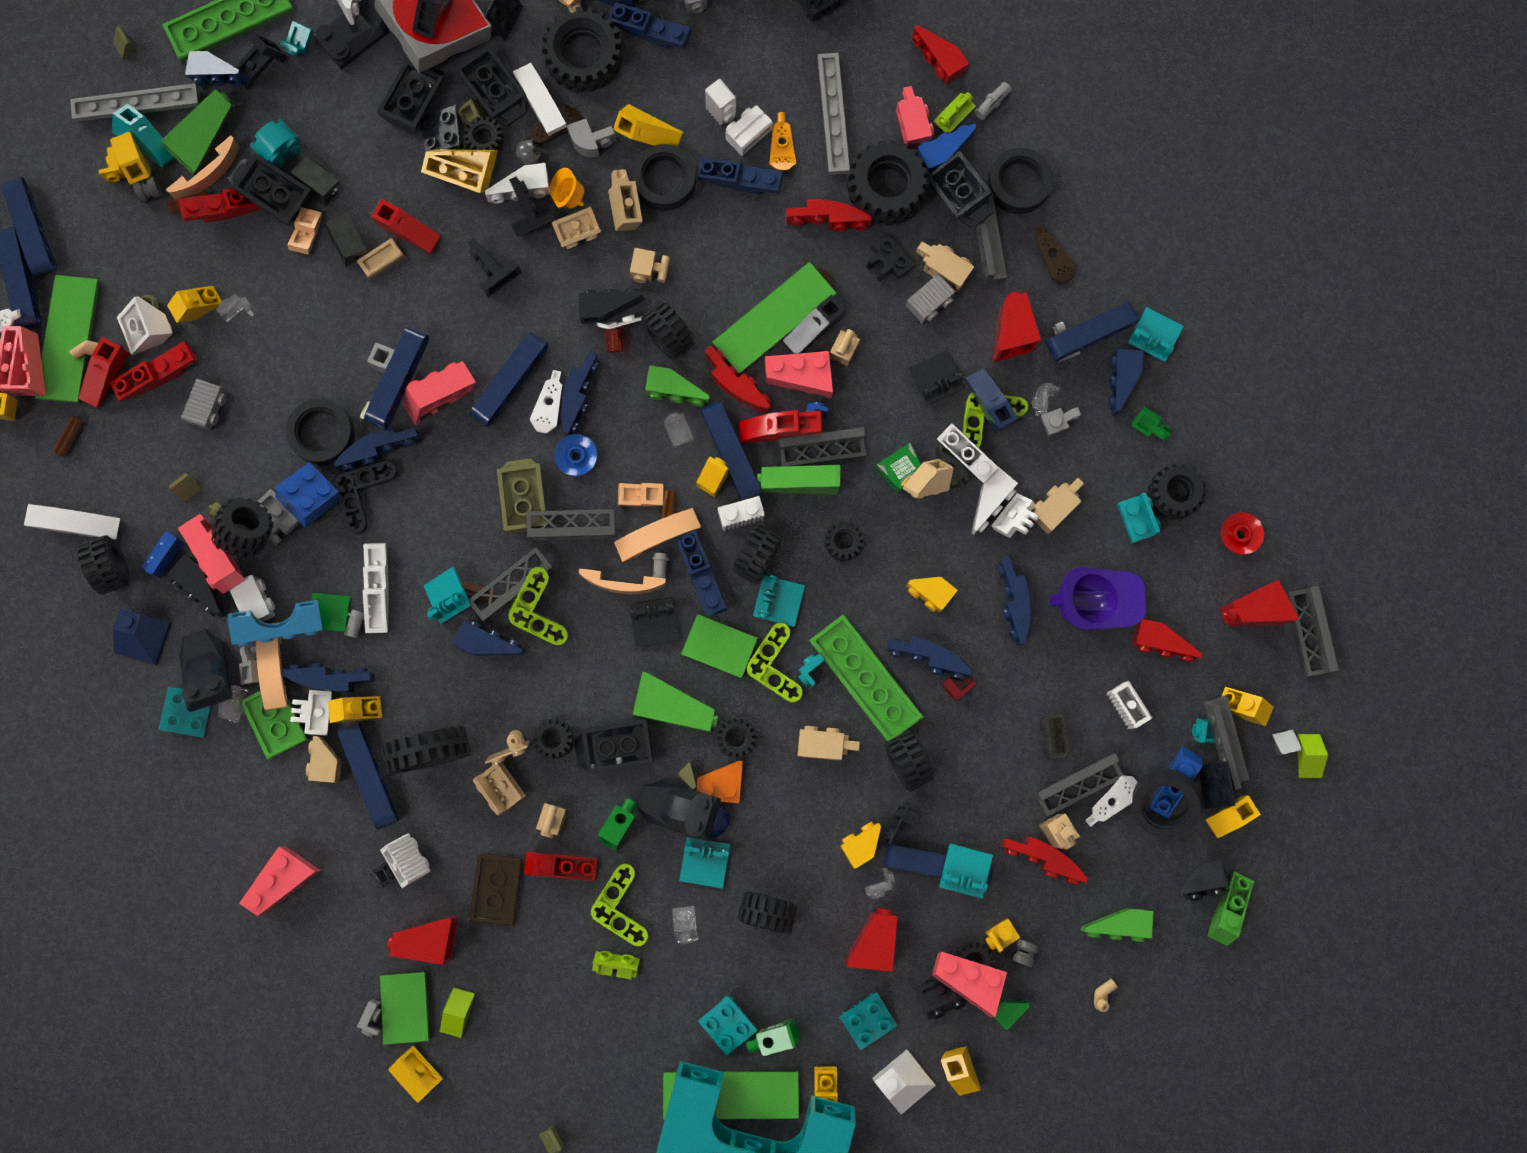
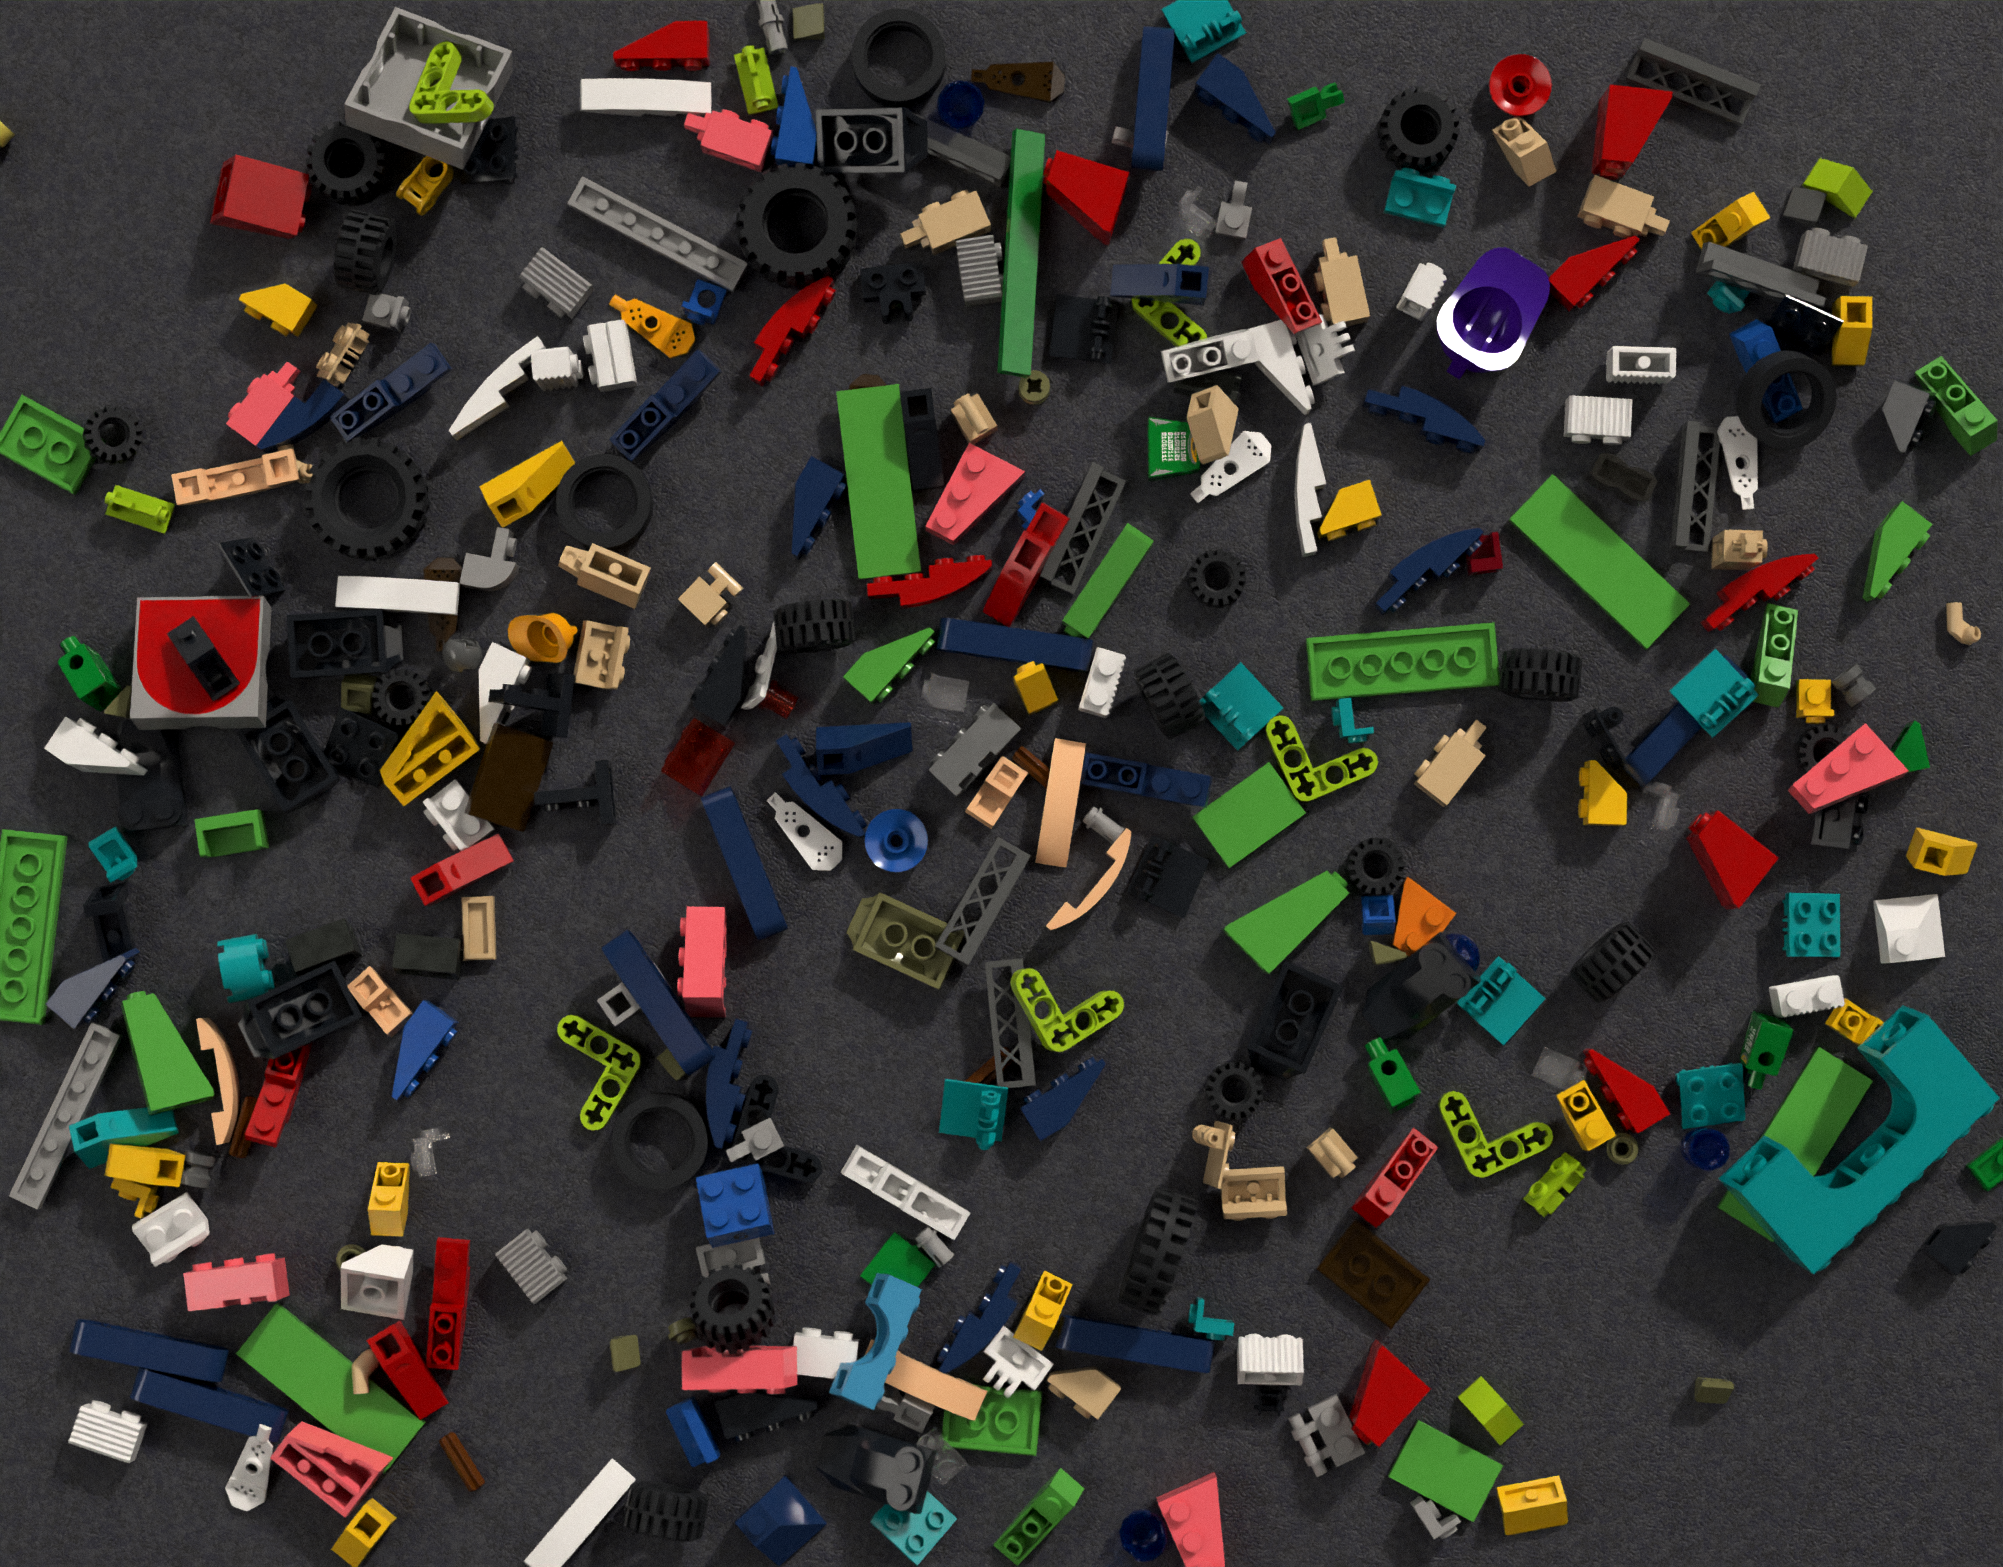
camera: 50 degrees left, 5 degrees up
none -> white bracket [132,1192,209,1267]
none -> coral wedge [183,1253,290,1312]
none -> bright green panel [194,809,269,858]
none -> blue slope [392,1000,459,1100]
none -> white bracket [423,779,495,851]
none -> white slope [449,336,546,440]
none -> dark brown tile [464,723,554,832]
none -> light grey brick [519,247,595,319]
none -> lime beam [557,1015,642,1130]
none -> white slope [580,78,711,117]
none -> clear red bracket [661,718,735,797]
none -> blue bracket [681,279,727,325]
none -> light grey plate [726,1118,784,1162]
none -> dark blue slope [792,456,847,560]
none -> olive slope [793,3,825,40]
none -> dark blue slope [816,722,913,775]
none -> dark grey wedge [928,703,1021,799]
none -> clear blue hair [937,81,985,129]
none -> bright green slope [994,1468,1084,1566]
none -> green tile [997,129,1045,378]
none -> olive wheel [1019,370,1050,406]
none -> clear blue hair [1119,1509,1168,1562]
none -> teal bracket [1188,1297,1234,1341]
none -> white piece [1190,431,1271,503]
none -> red slope [1241,238,1322,334]
none -> light grey plate [1288,1394,1365,1477]
none -> white slope [1294,423,1326,557]
none -> blue slope [1361,895,1396,935]
none -> white brick [1396,263,1447,321]
none -> tan slope [1492,116,1556,187]
none -> bright green tile [1508,474,1690,650]
none -> yellow slope [1556,1080,1616,1151]
none -> white brick [1563,395,1633,446]
none -> tan hinge [1577,175,1670,239]
none -> red slope [1583,1048,1670,1134]
none -> olive plate [1606,1133,1638,1165]
none -> clear blue wheel [1680,1127,1730,1171]
none -> bright green slope [1751,603,1798,708]
none -> white brick [1769,975,1845,1018]
none -> light grey brick [1792,228,1868,287]

